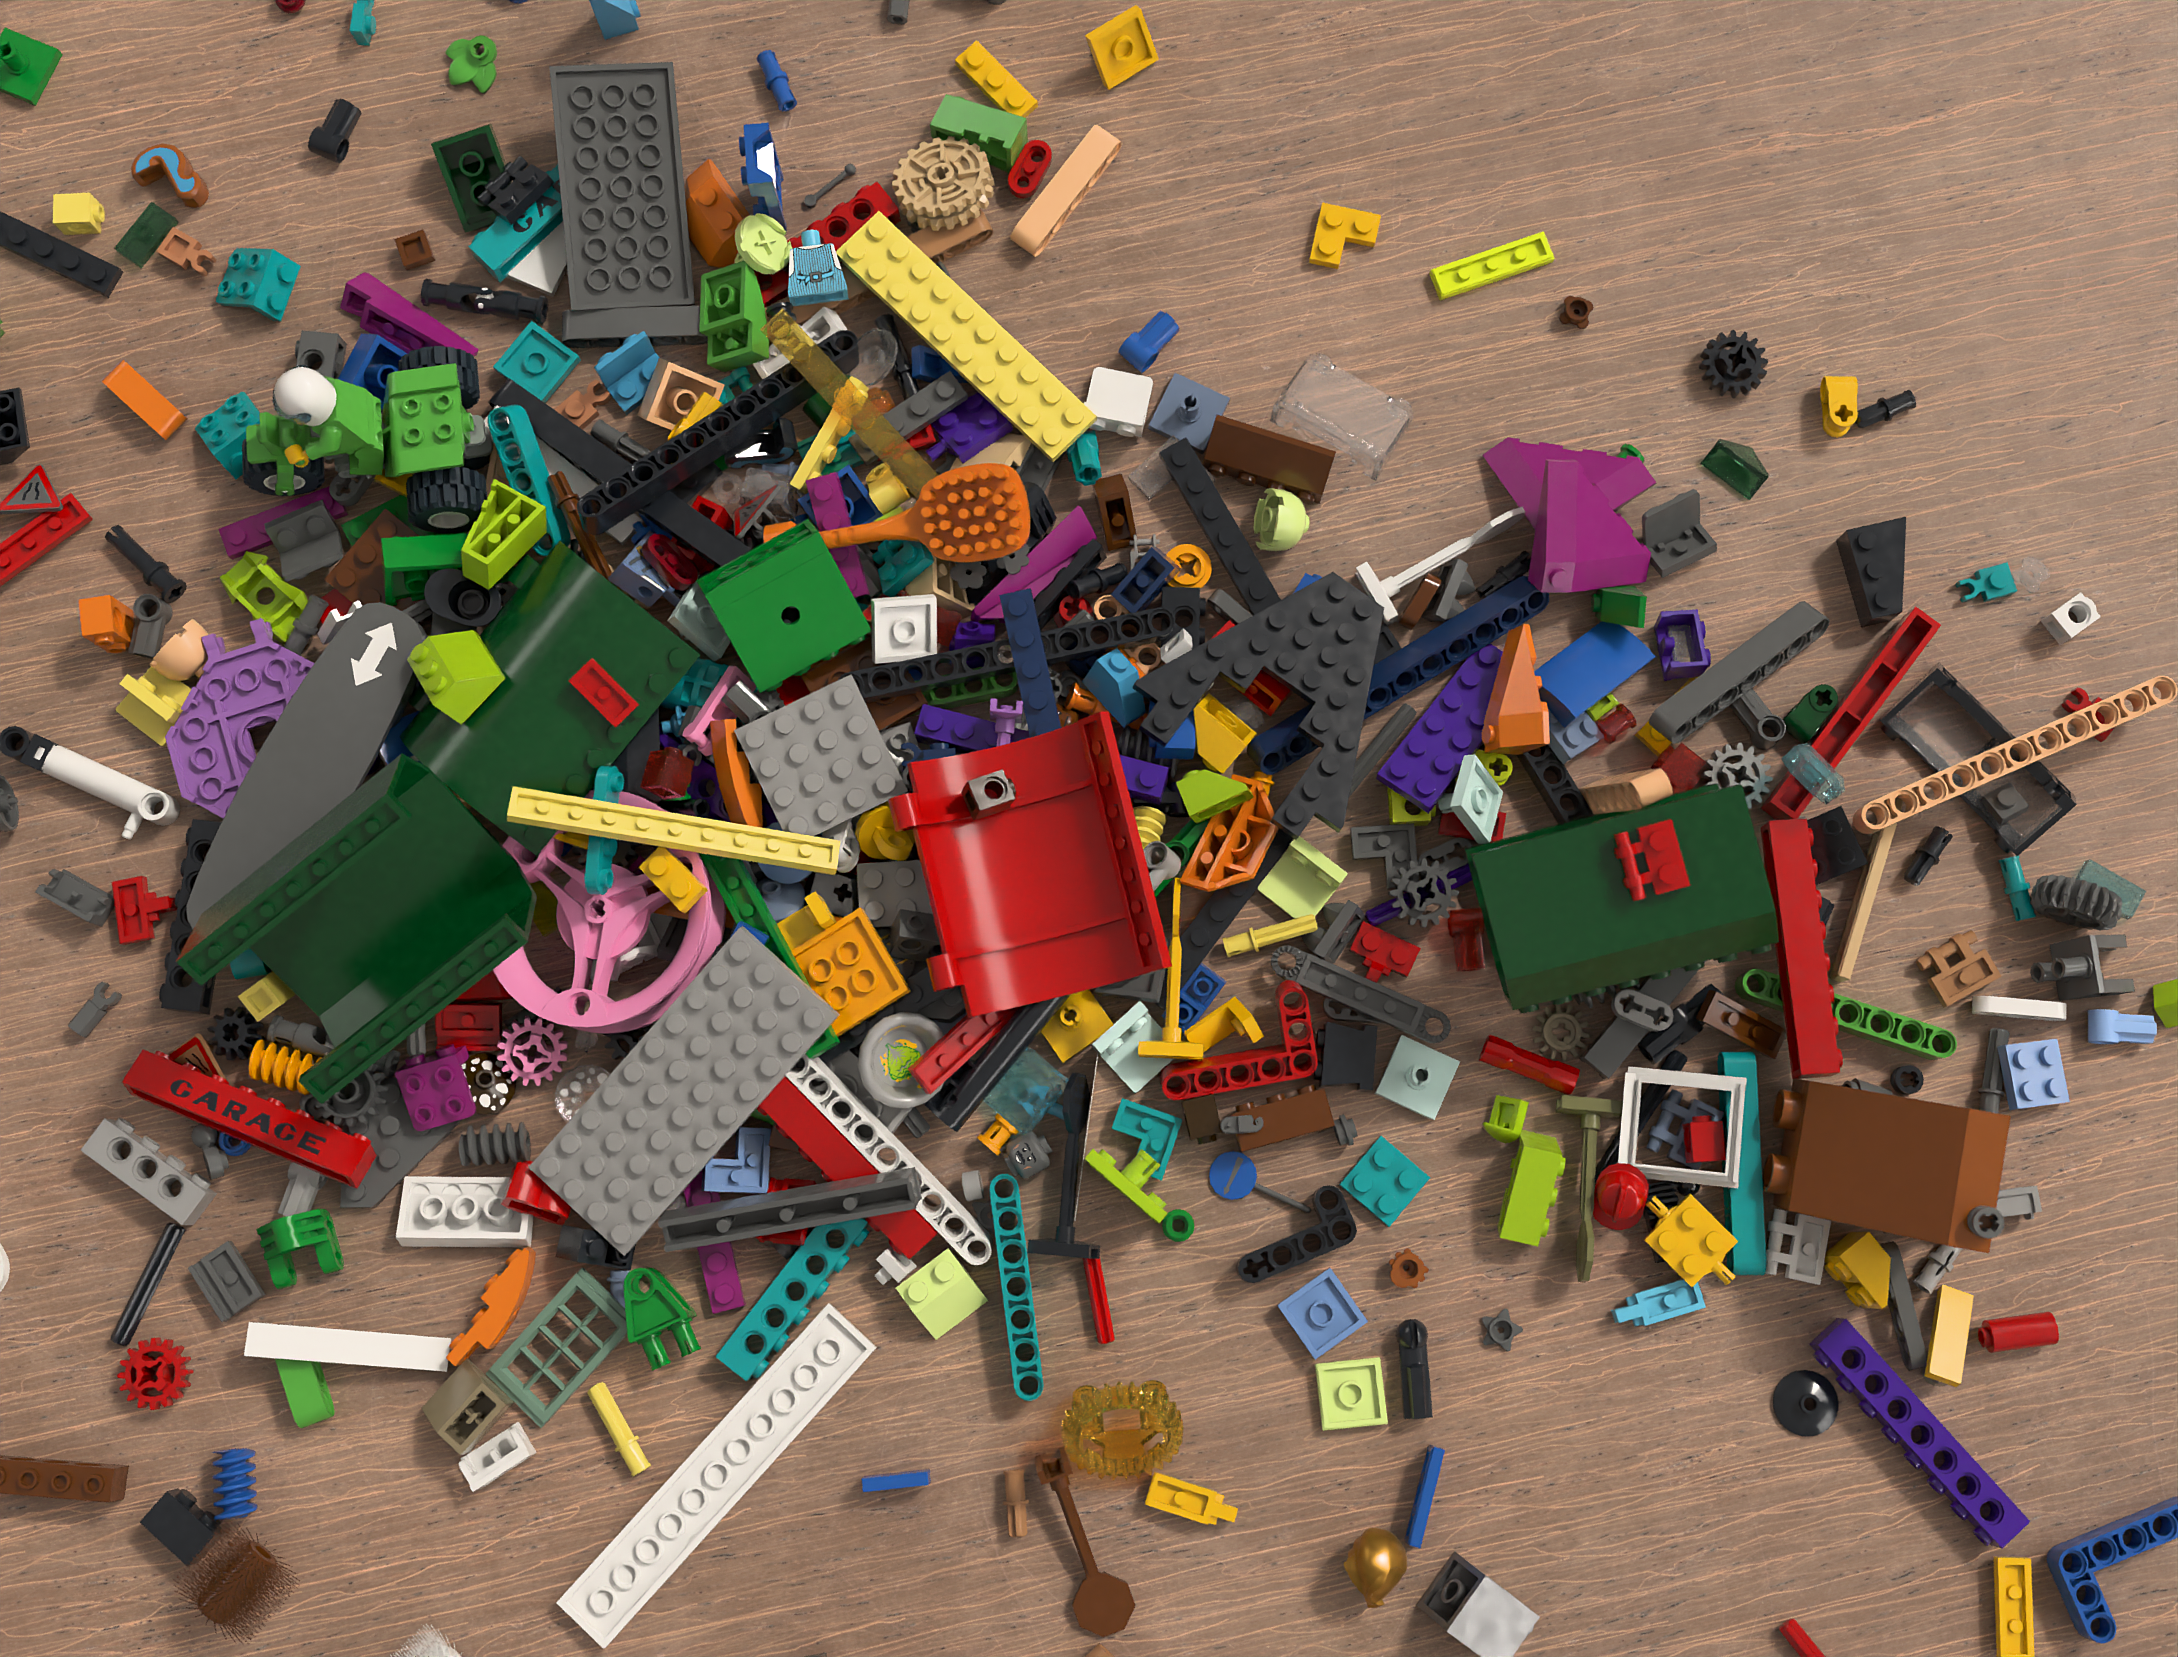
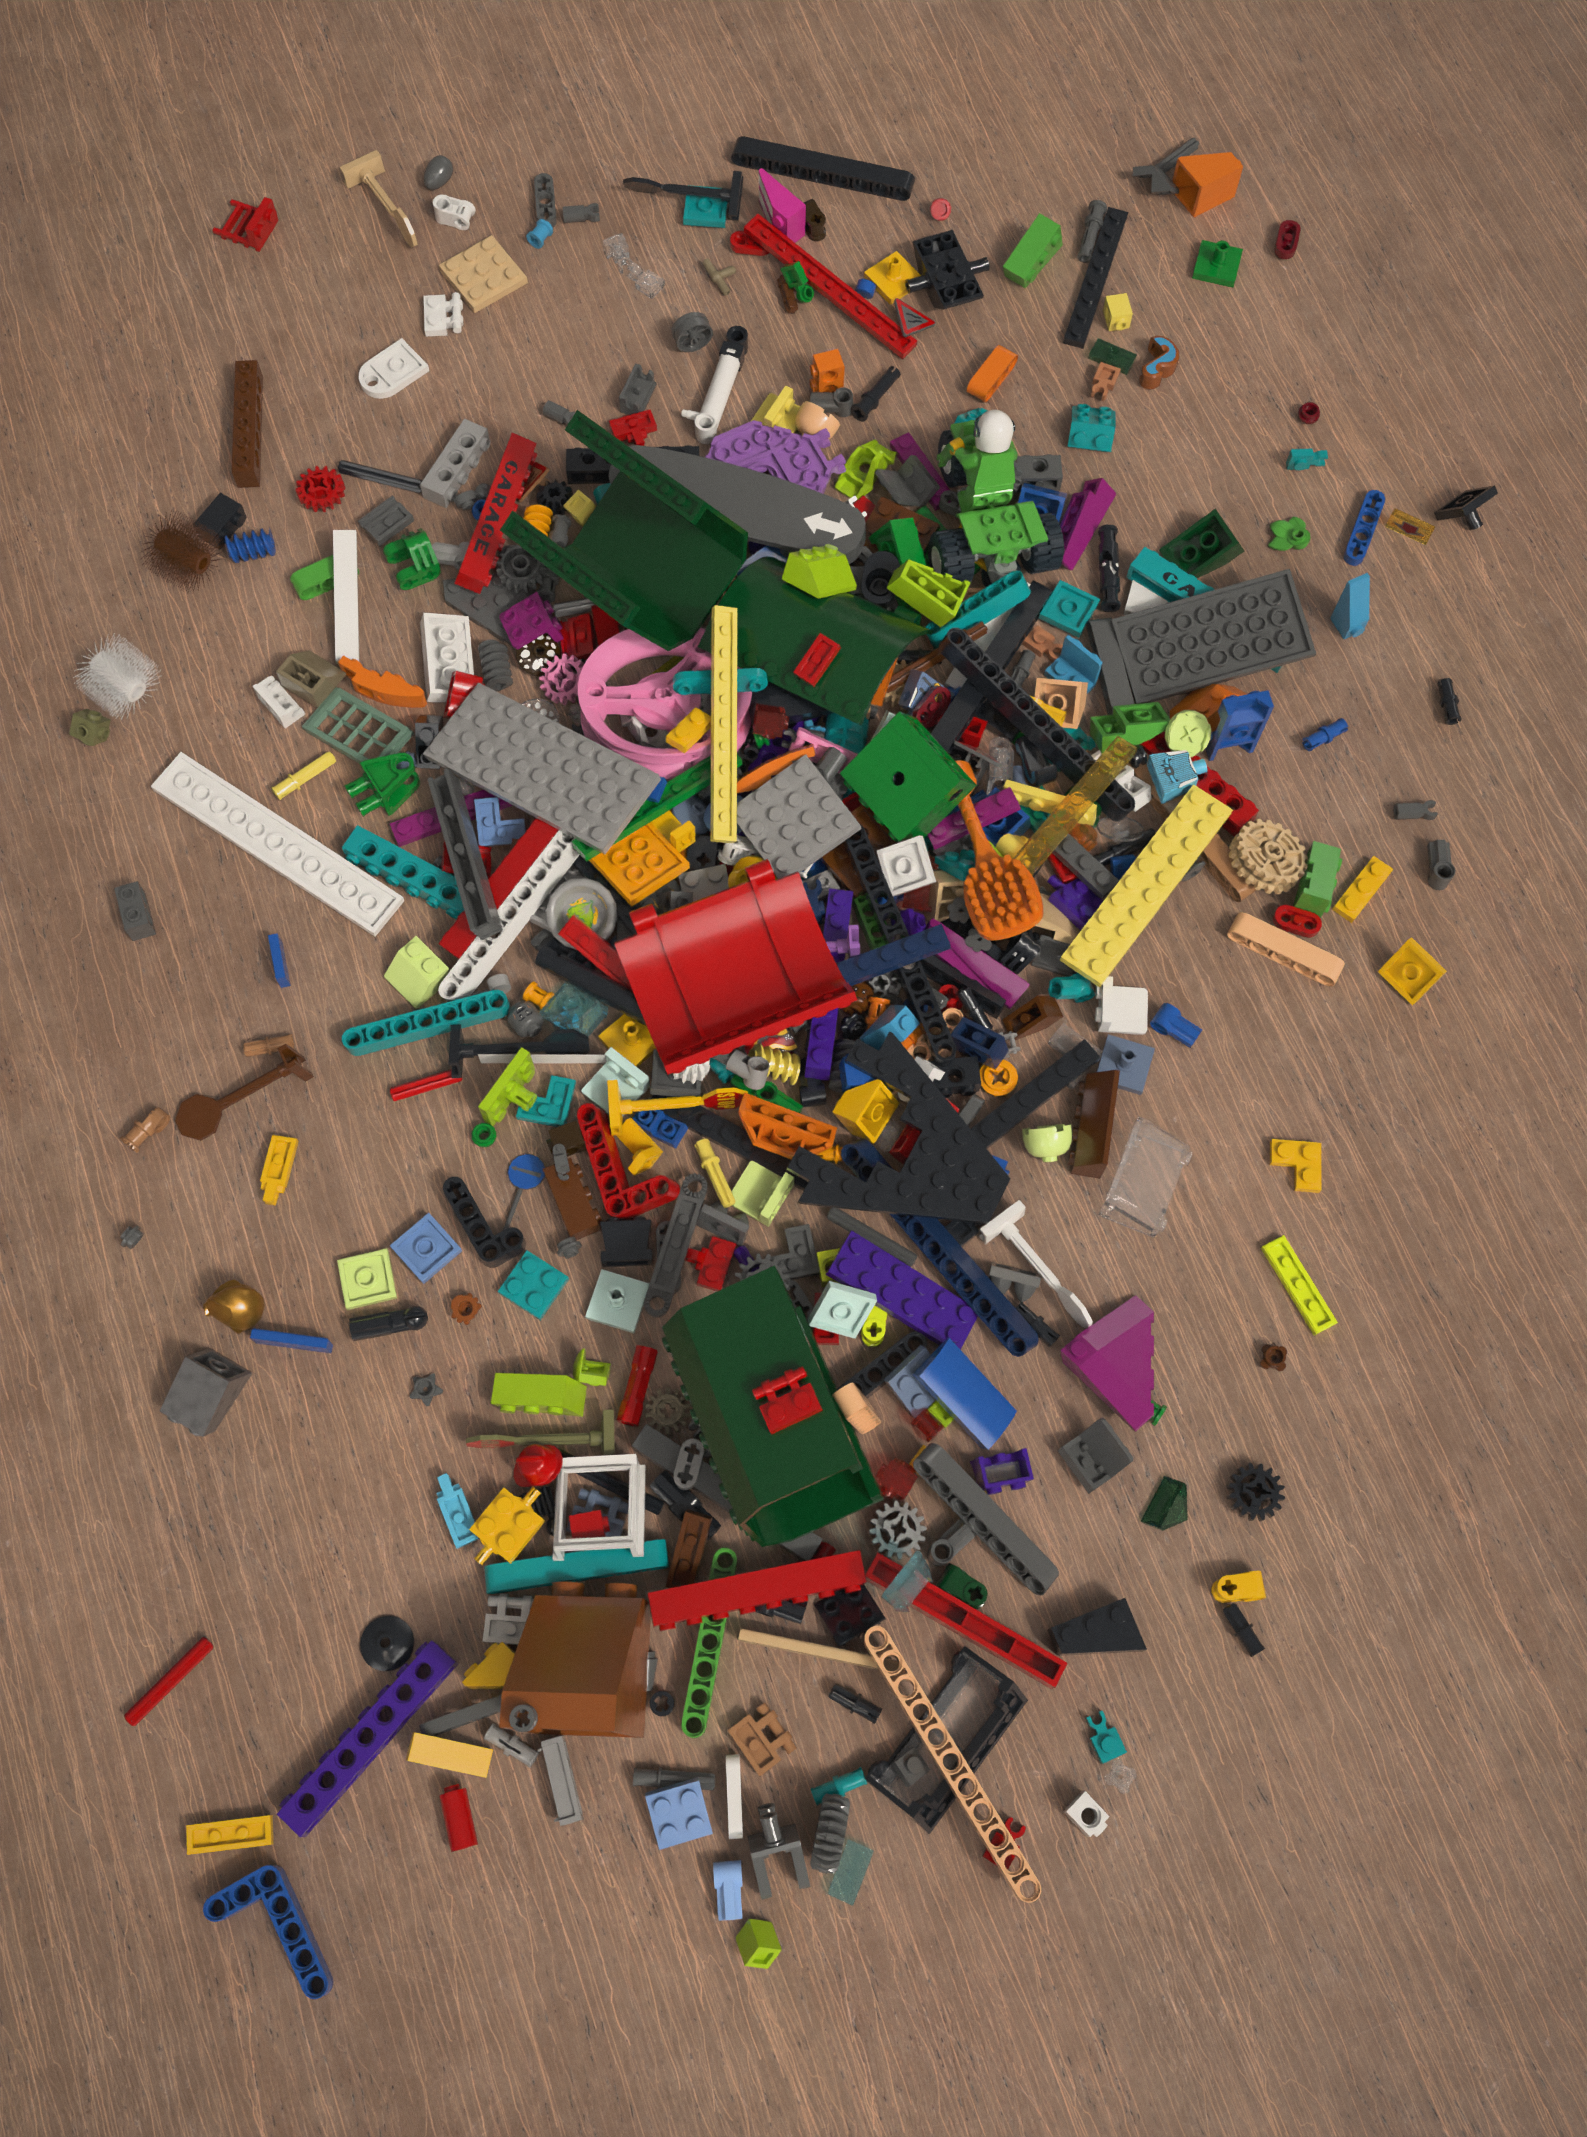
camera: 80 degrees right, 10 degrees down
dark grey pin [284,595,329,656] -> none
black piece [308,99,362,163] -> none
reddish brown plate [394,229,436,271] -> none
black plate [477,156,554,225] -> none
dark grey hinge [804,164,856,208] -> none
white tile [874,1246,917,1285] -> none
dark brown brick [961,769,1016,821] -> none
clear yellow piece [1061,1380,1184,1481] -> none
lime slope [1176,769,1254,824] -> none
reddish brown beam [1397,572,1442,631] -> none
orange wedge [1481,624,1550,755] -> none
magenta slope [1528,459,1651,593] -> none
green slope [1591,586,1647,628] -> none

